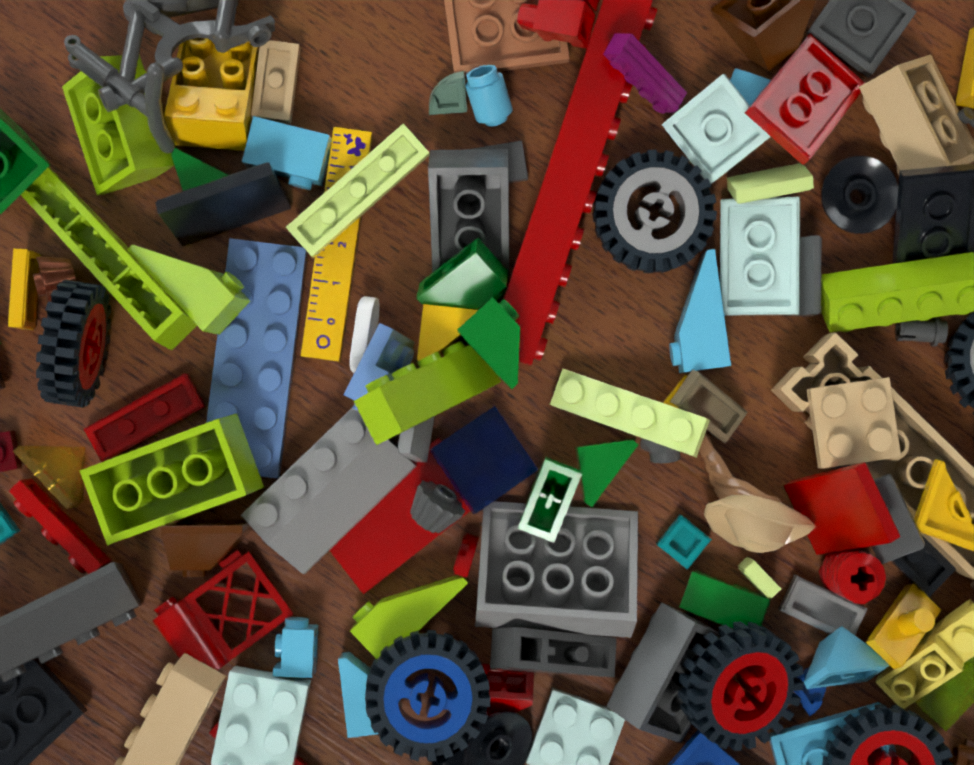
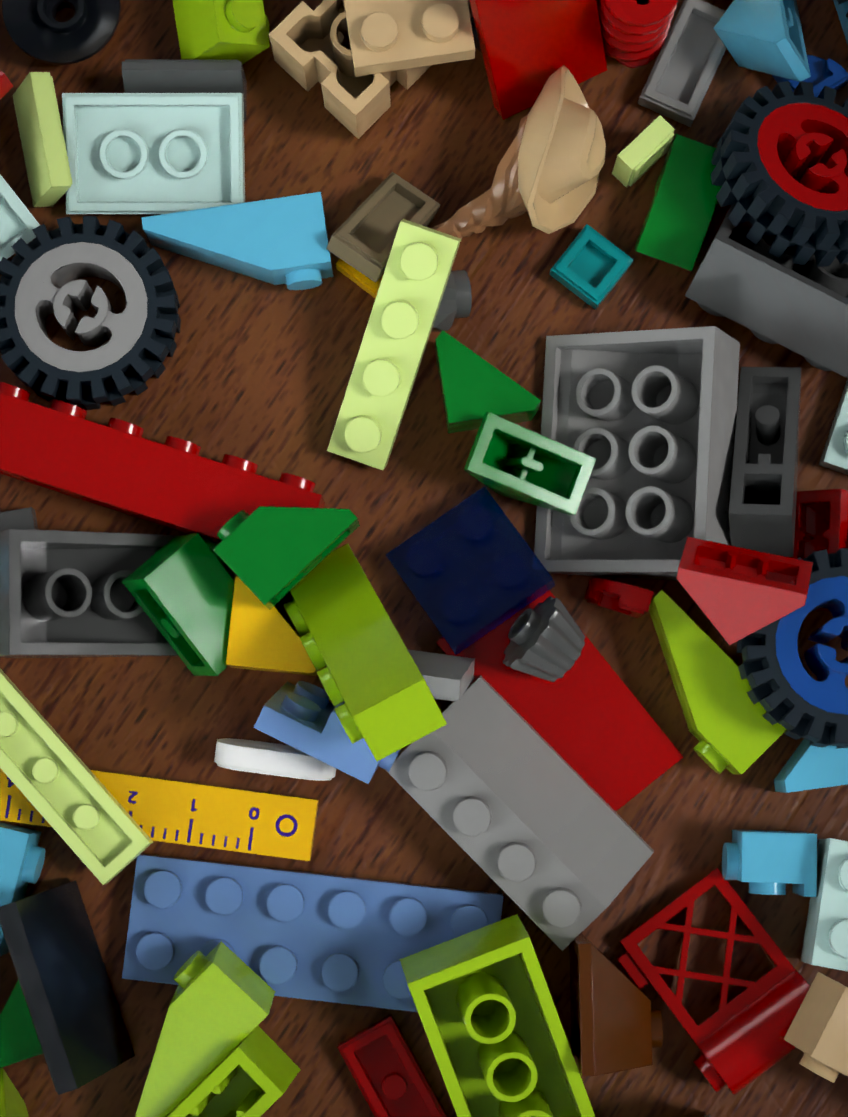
camera: 85 degrees left, 5 degrees down
none -> red slope [676,537,813,645]

